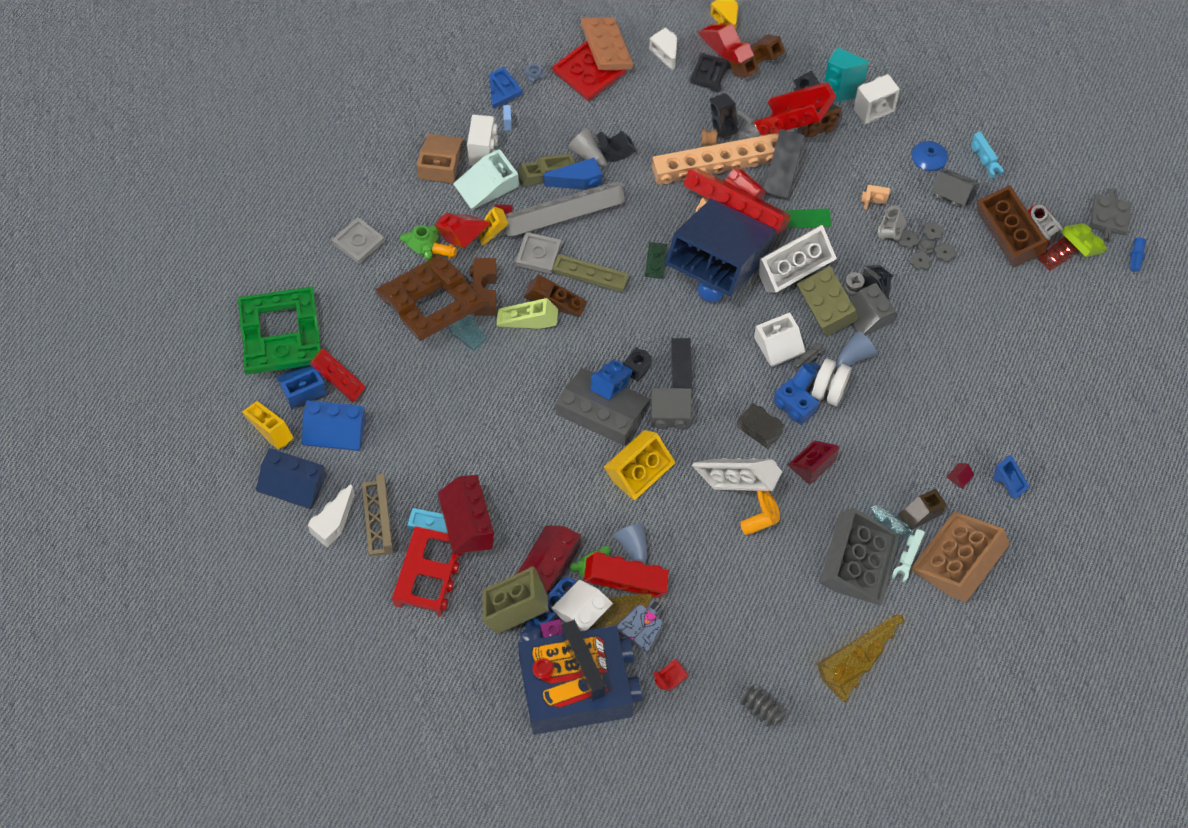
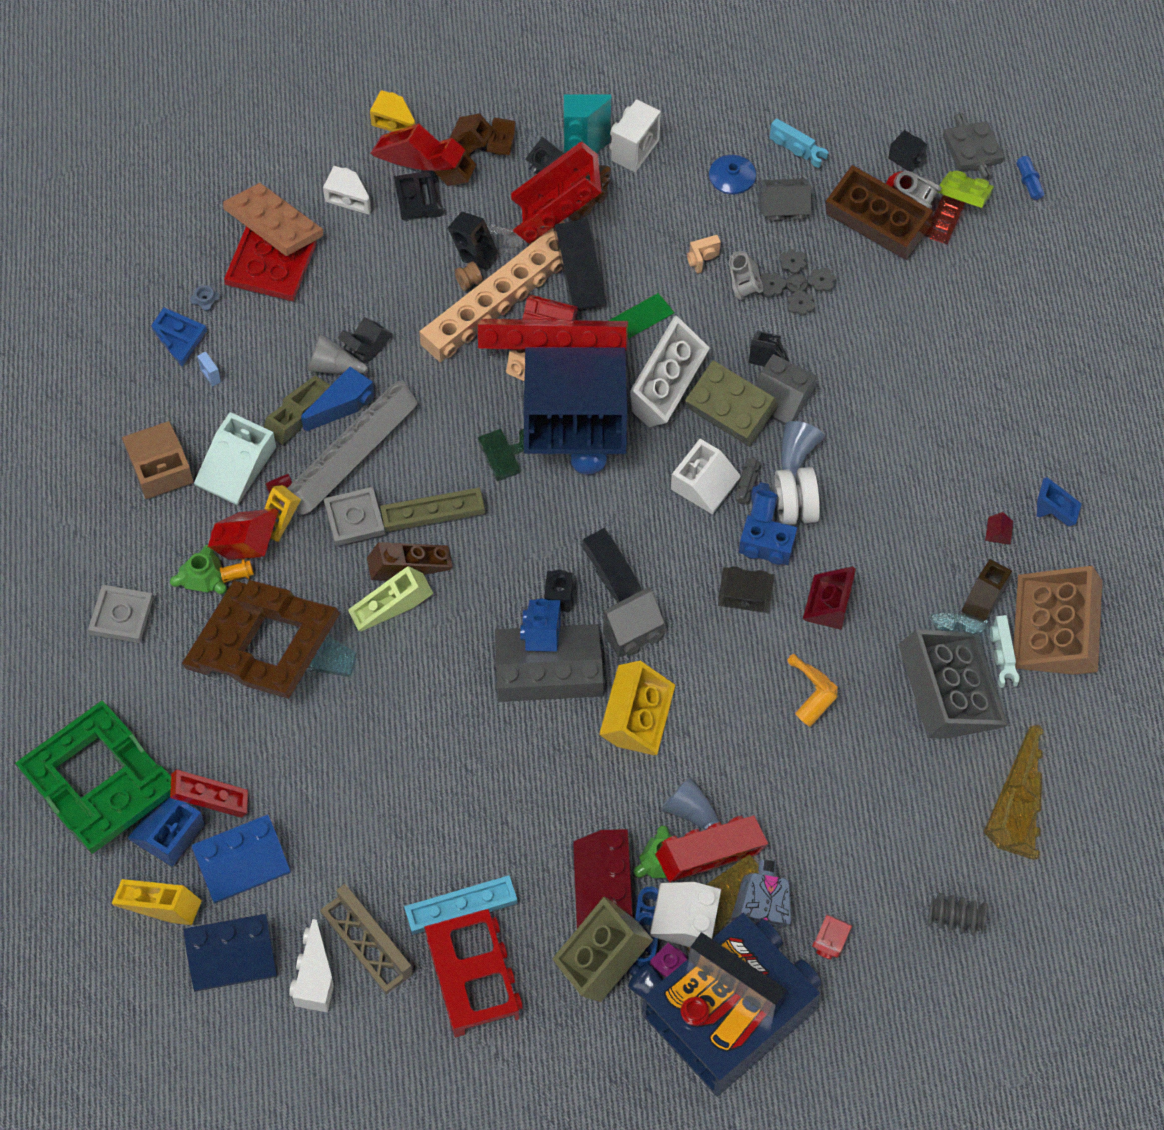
camera: 30 degrees left, 0 degrees up
dark red slope [438,474,494,554] -> none
white brick [467,115,498,166] -> none
reddish brown arch [470,258,497,316] -> none
white slope [692,458,782,491] -> none
light grey wheel [844,272,864,296] -> none
none -> reddish brown bracket [487,117,516,155]
none -> black brick [888,130,927,172]

